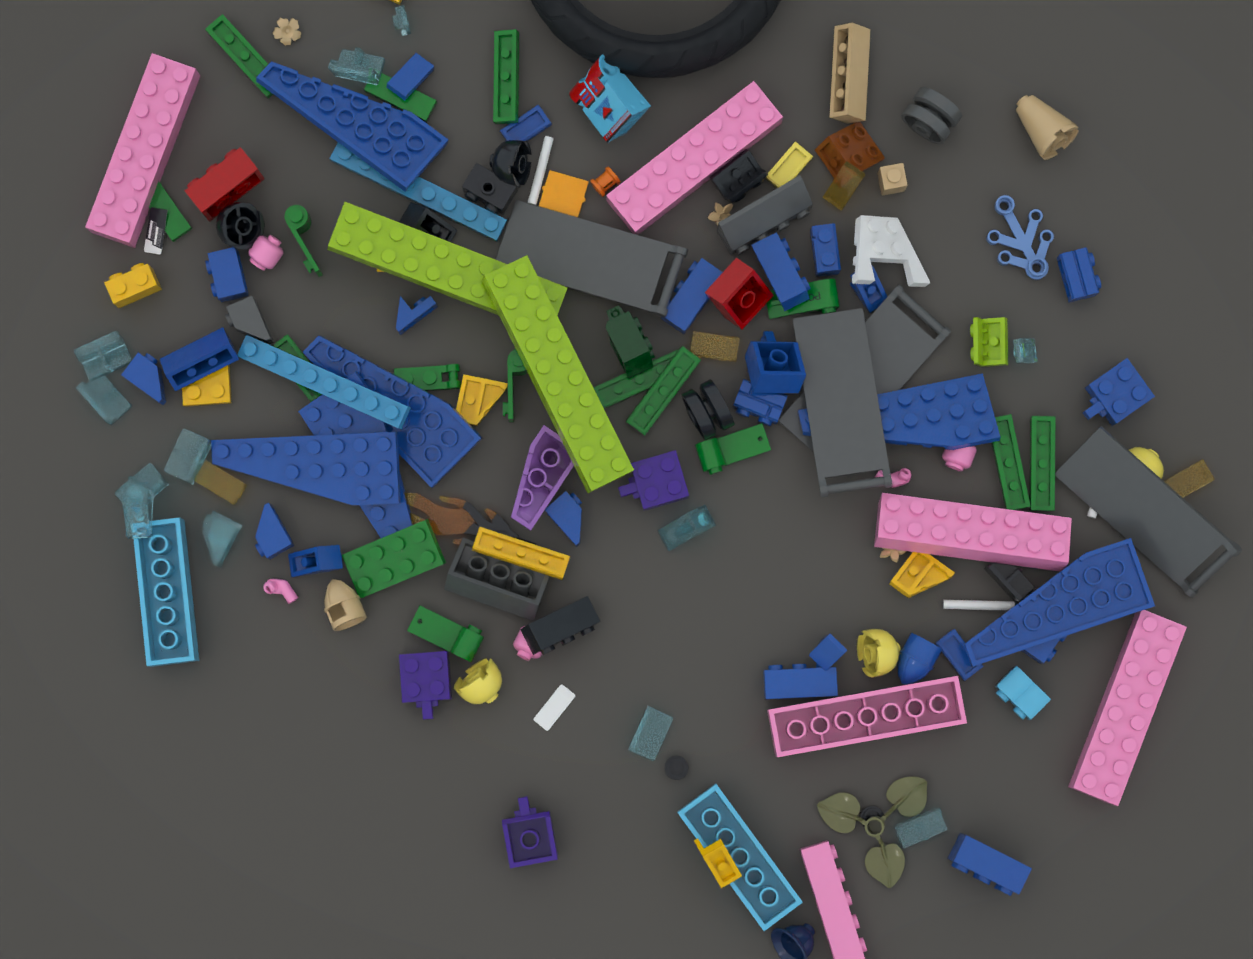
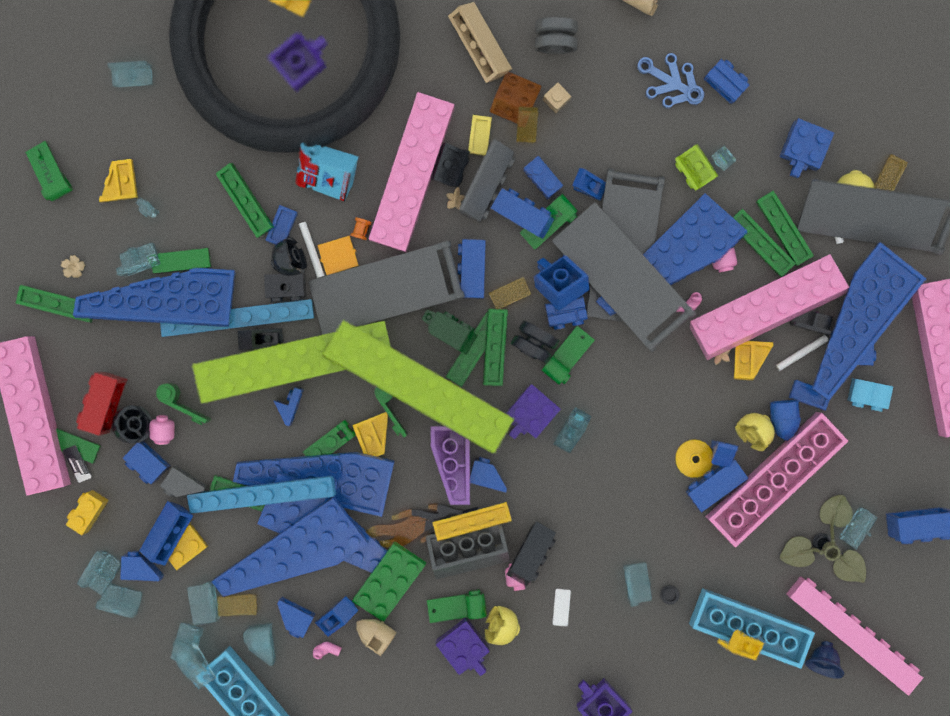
camera: 35 degrees left, 5 degrees up
blue tile [387,53,434,101] -> none
red brick [705,258,774,330] -> none
white wing [852,215,930,287] -> none
none -> yellow dish [675,440,713,478]

